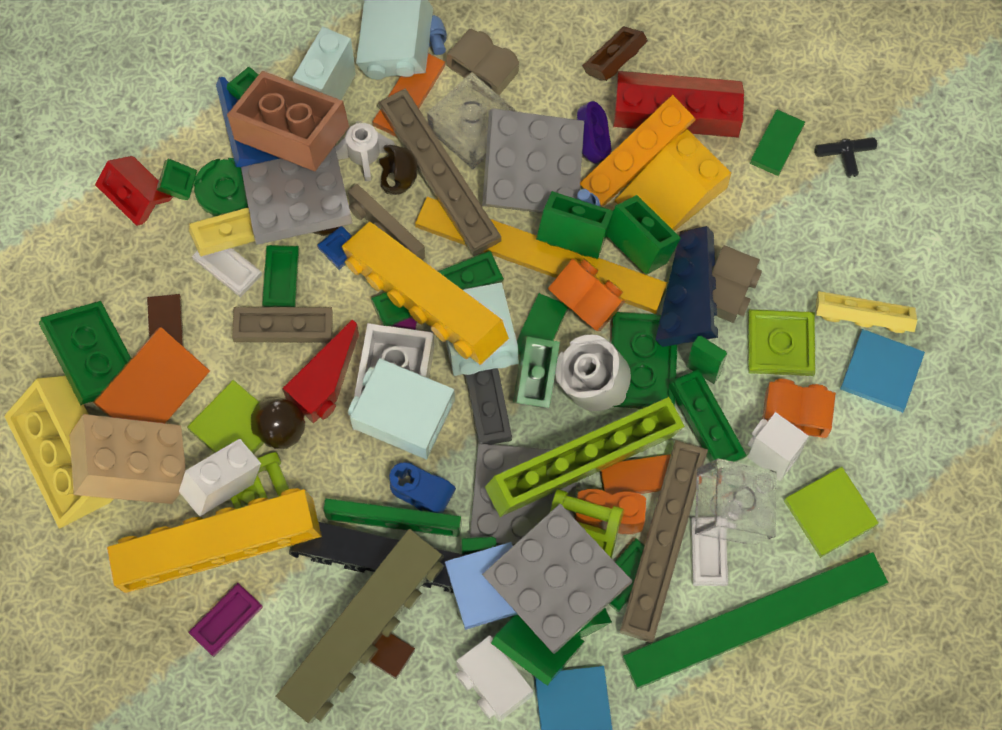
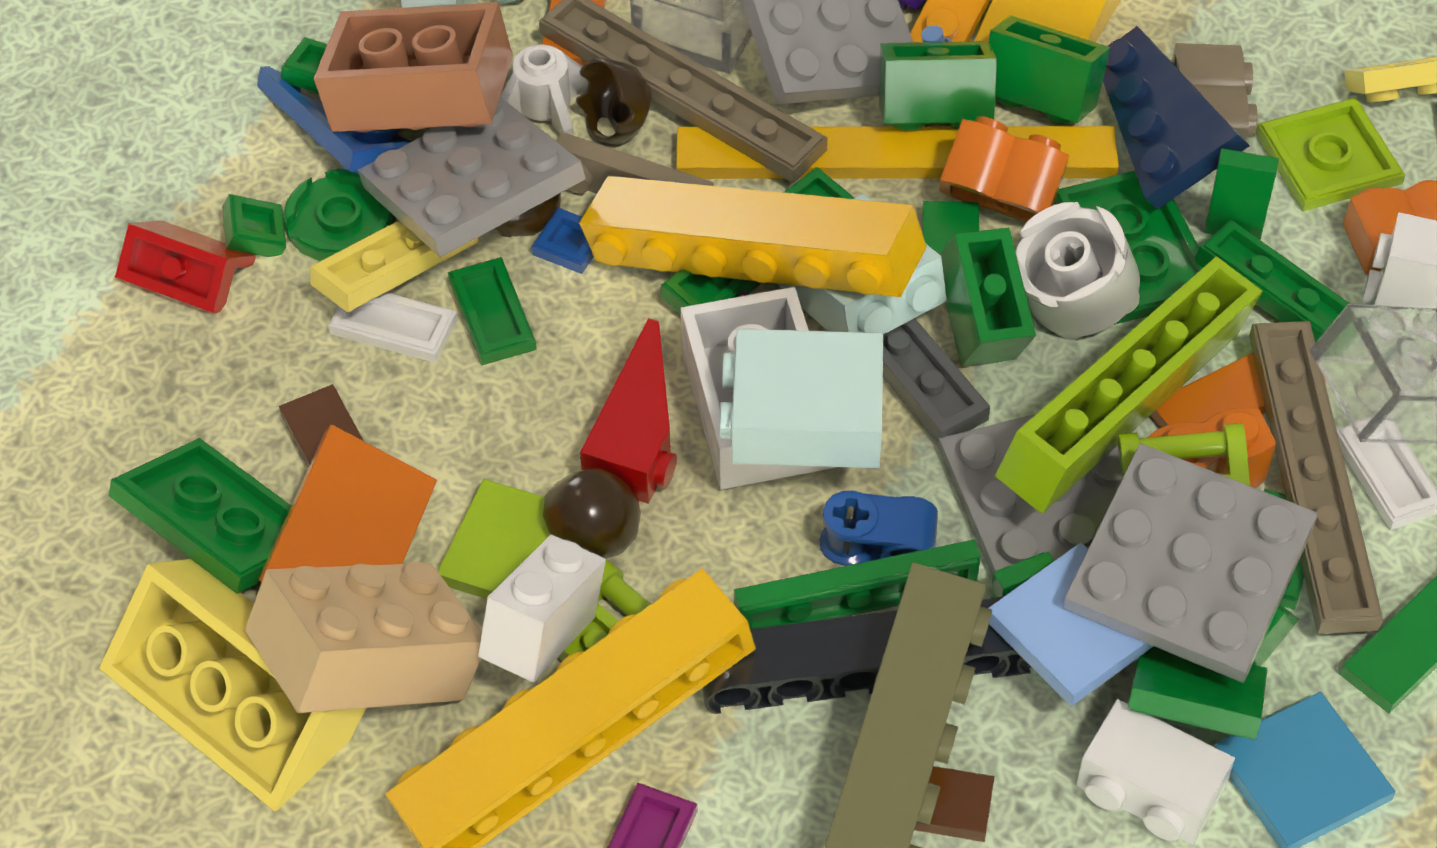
camera: 20 degrees left, 15 degrees down
dark tan plate [232,307,333,343] -> none

